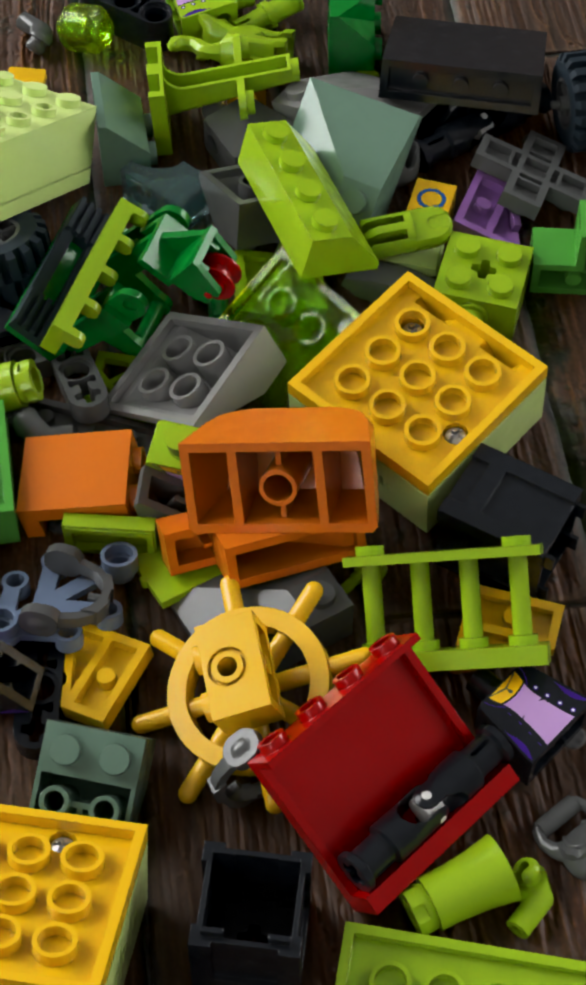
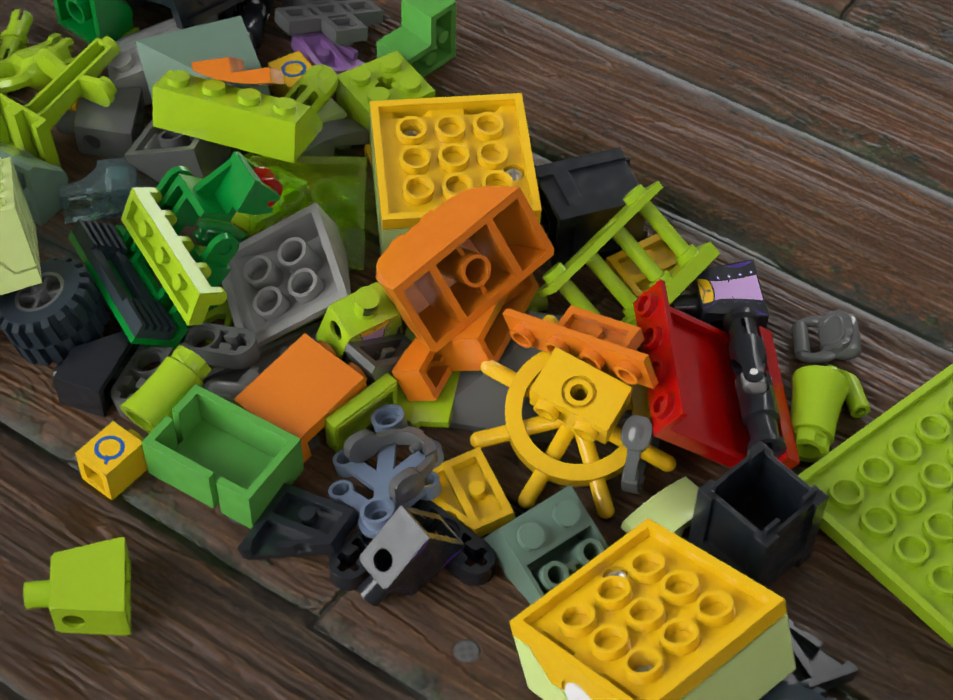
camera: 50 degrees left, 5 degrees down
none -> orange slope [191,57,284,86]
none -> orange bracket [503,305,658,389]
none -> yellowish green slope [620,476,699,537]

